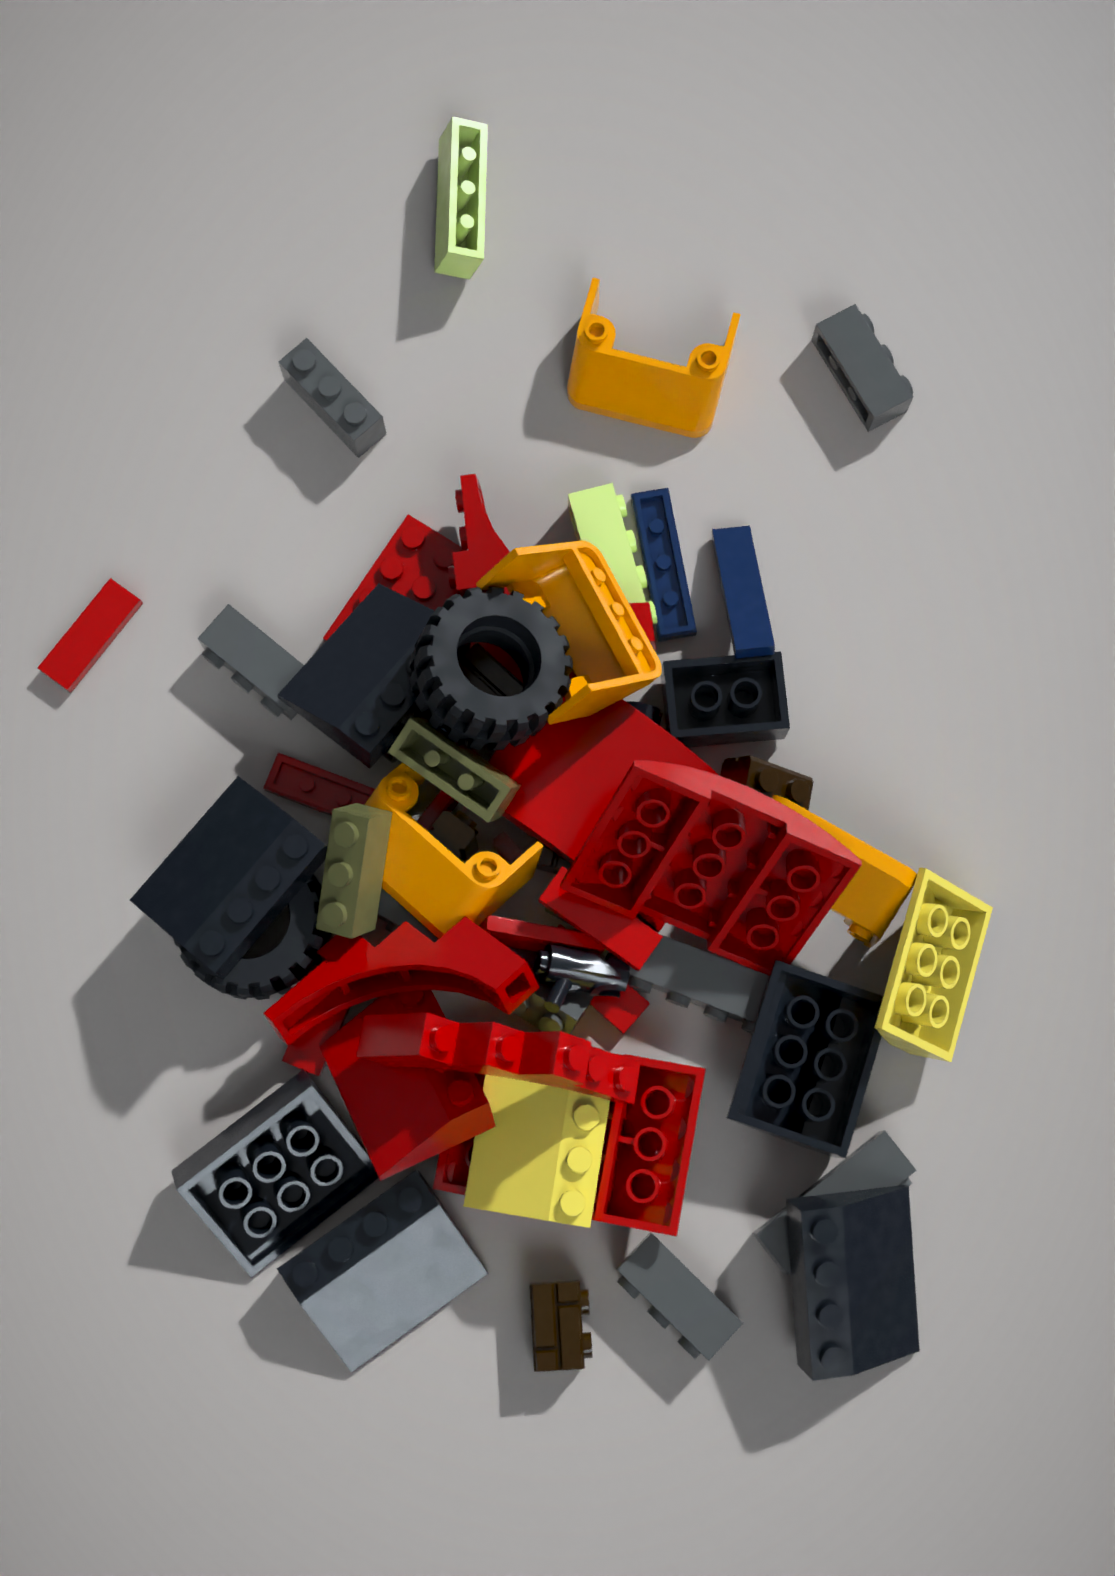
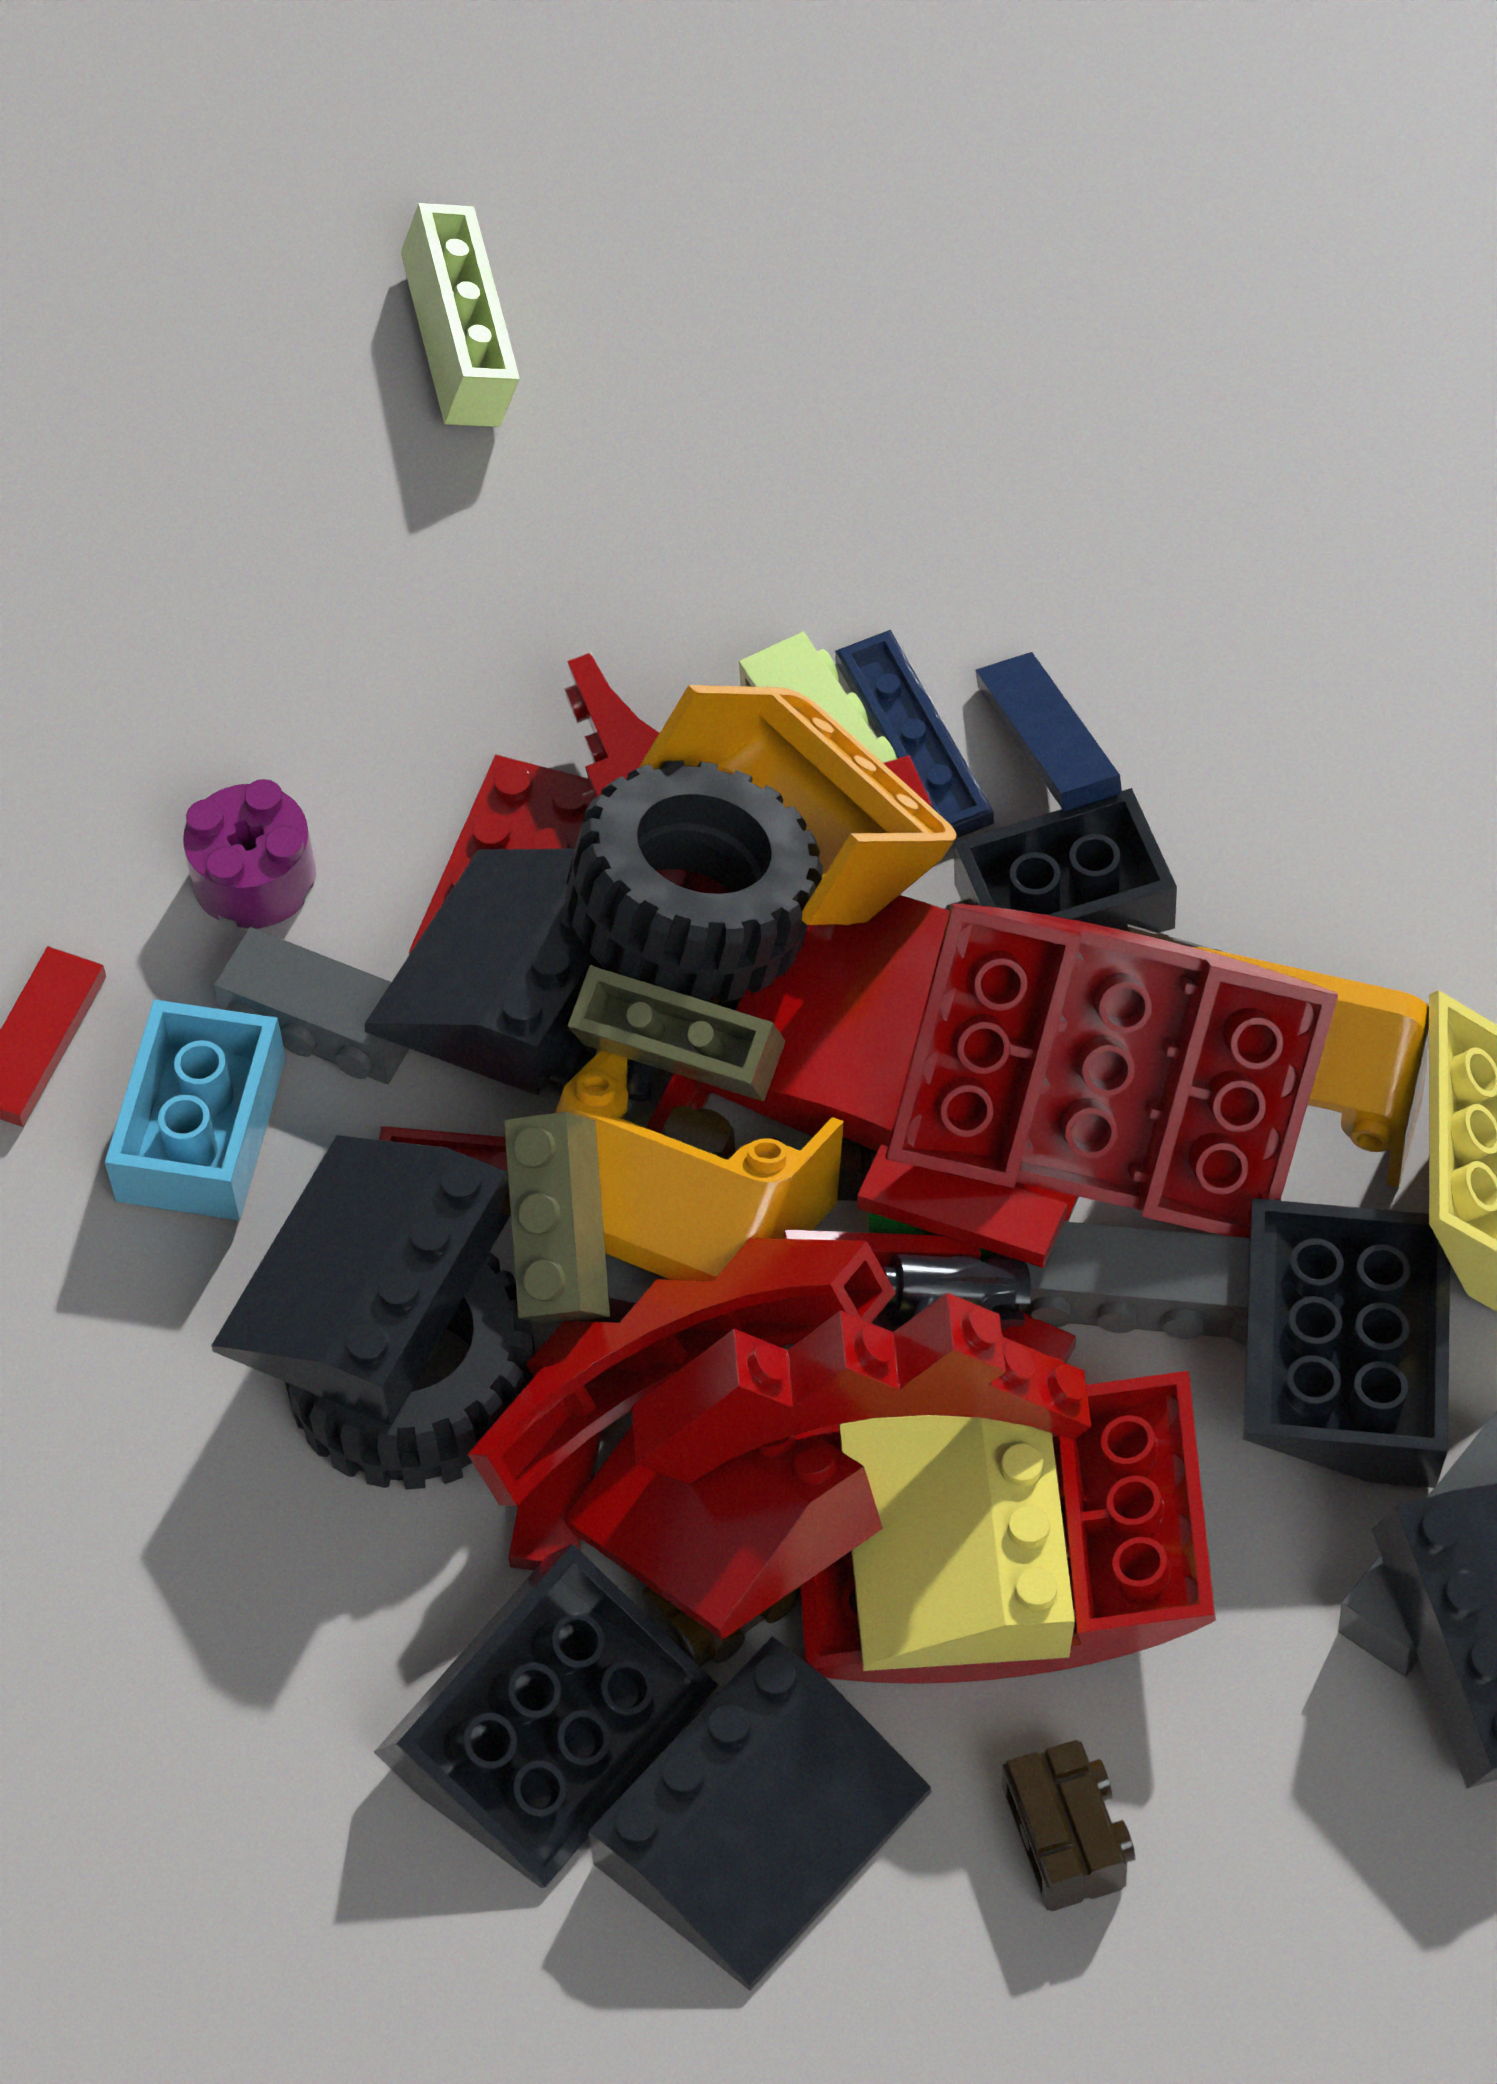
camera: 10 degrees left, 20 degrees down
dark grey brick [278,338,387,458] -> none
light orange windscreen [567,277,741,438] -> none
dark grey brick [616,1232,743,1361] -> none
dark grey brick [811,304,913,432] -> none
none -> medium azure brick [105,999,286,1221]
none -> magenta brick [183,779,316,929]

